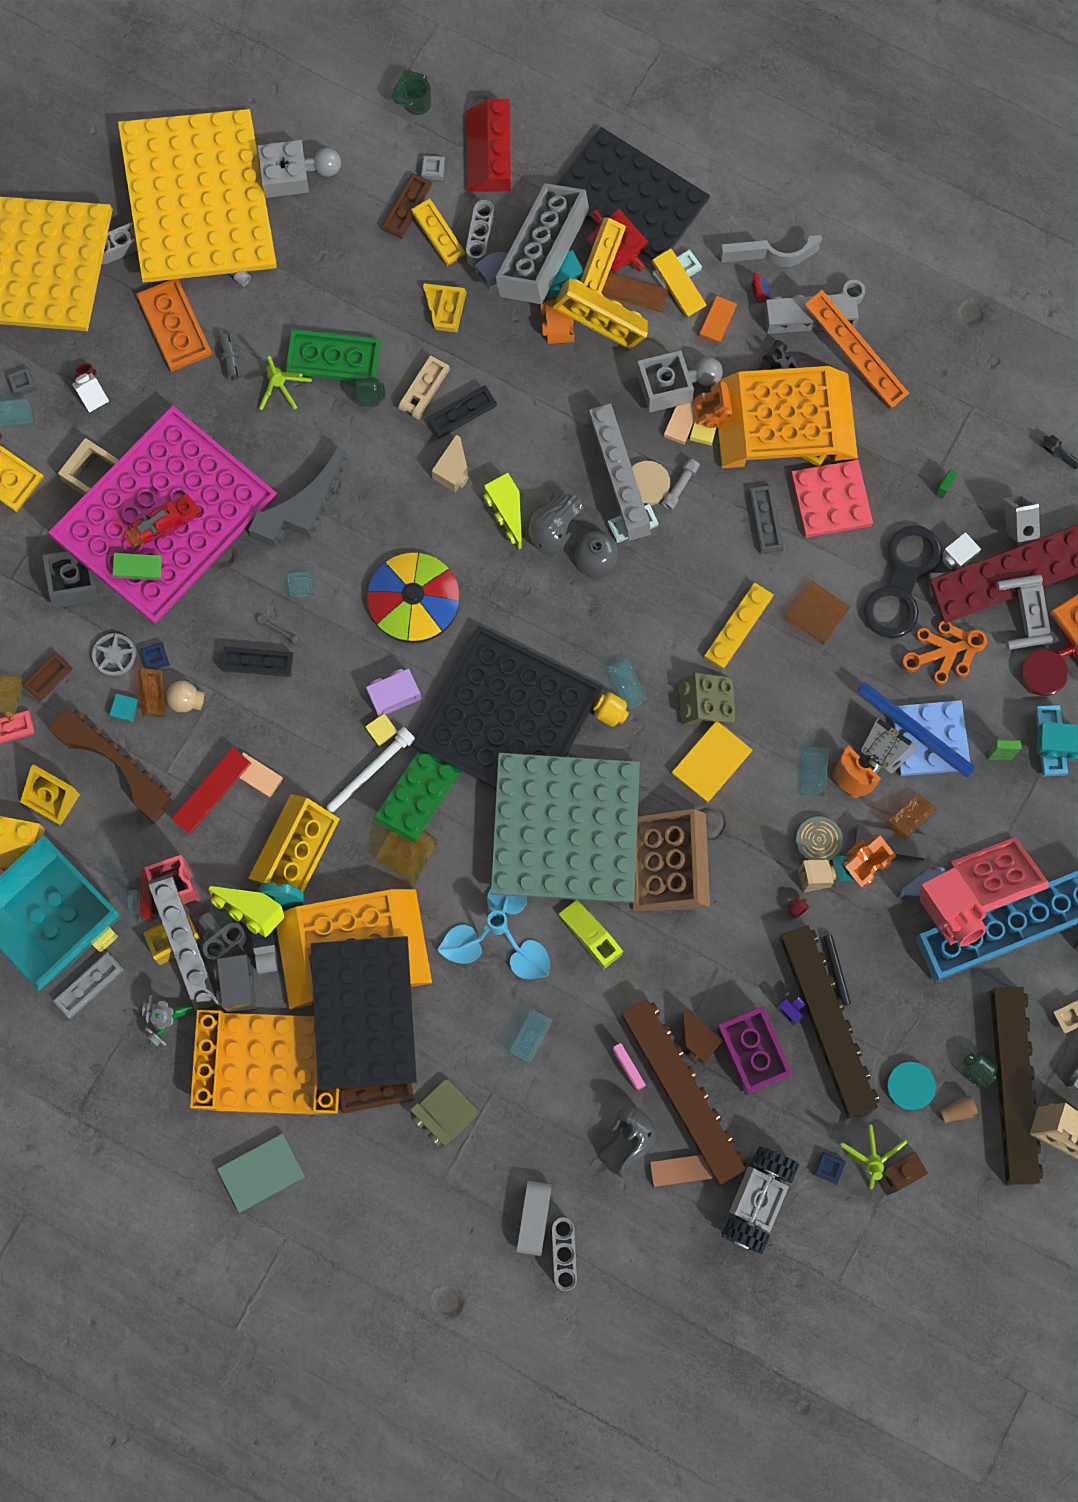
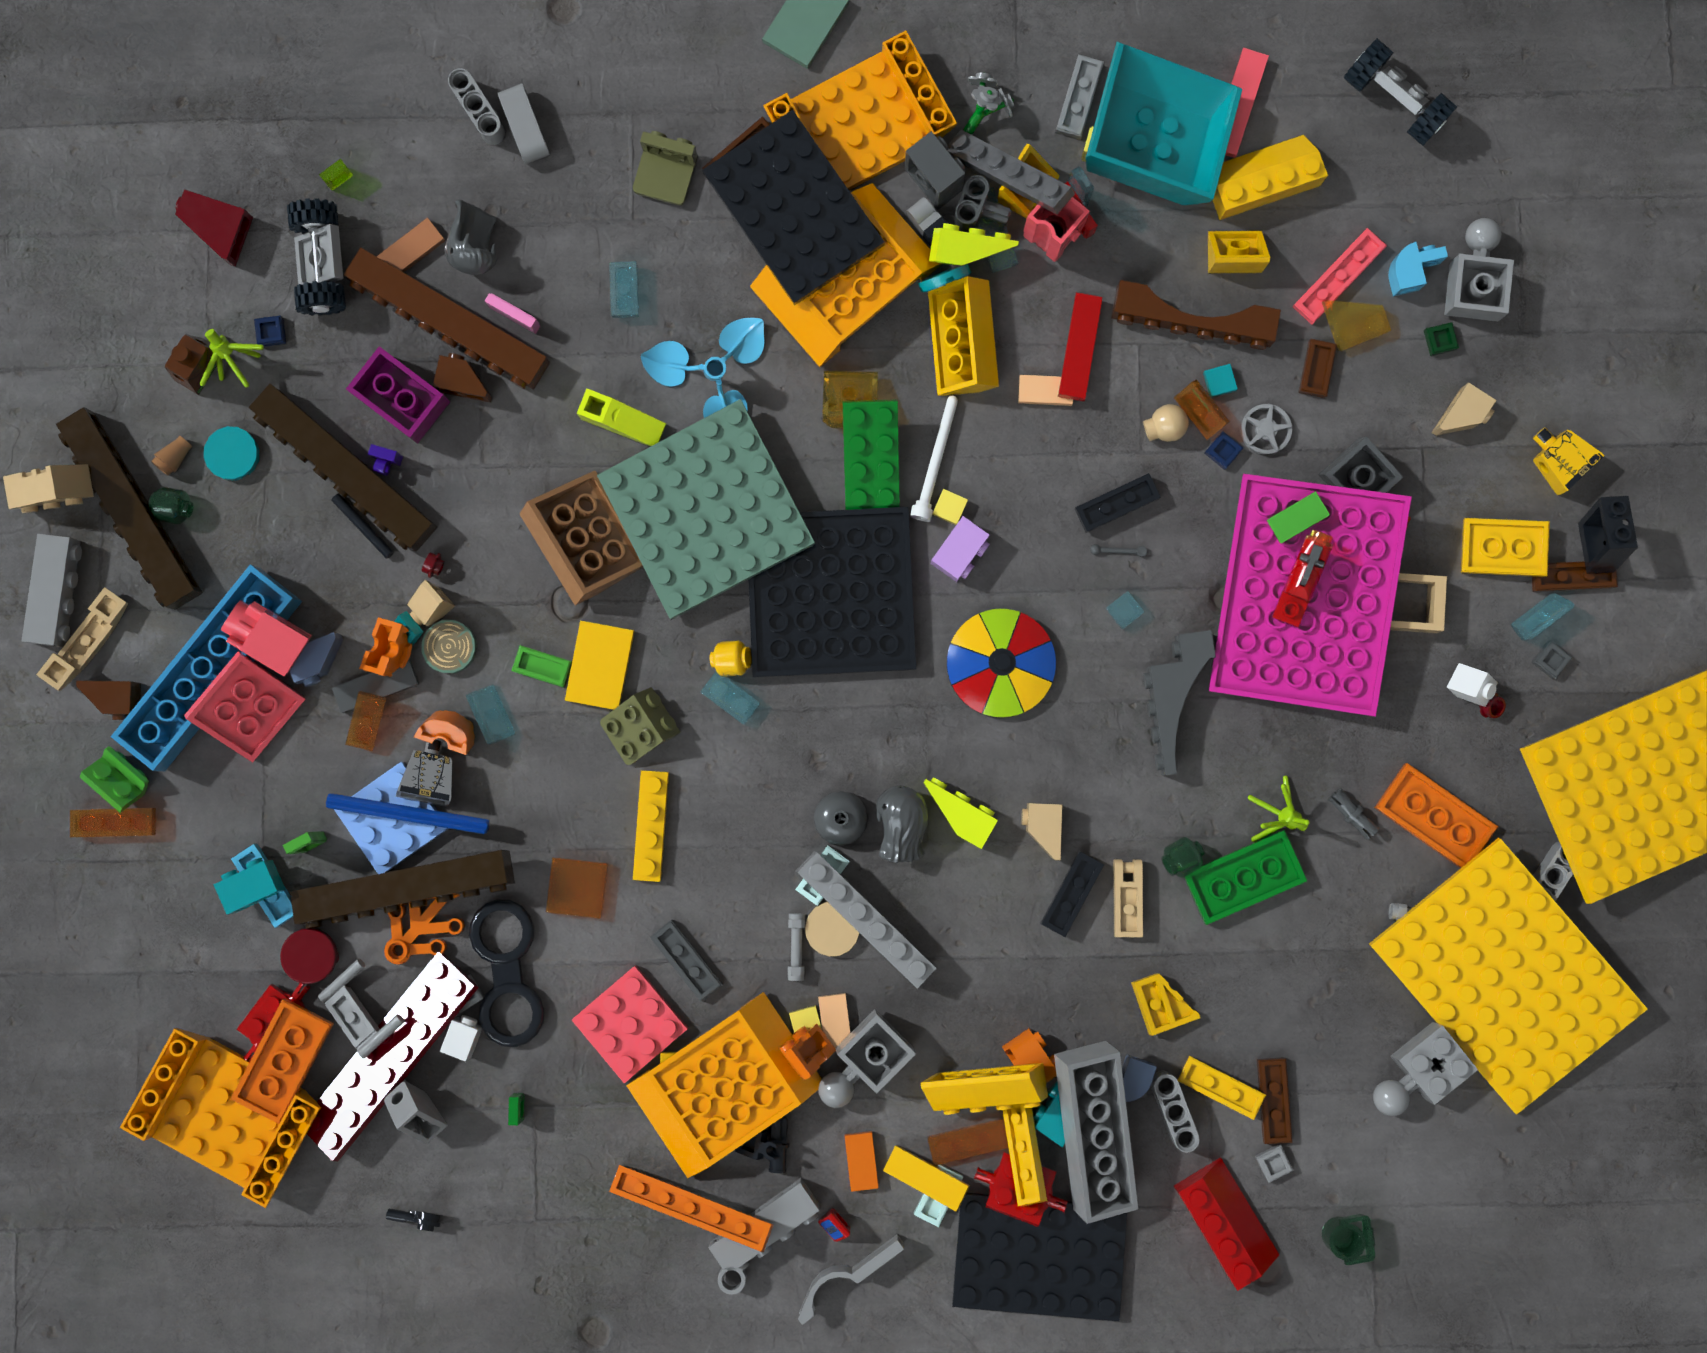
camera: 160 degrees right, 10 degrees up
none -> dark red slope [175,189,253,267]
none -> dark brown brick [290,850,515,929]
none -> clear neon green tile [319,159,353,190]
none -> bright green tile [511,645,572,688]

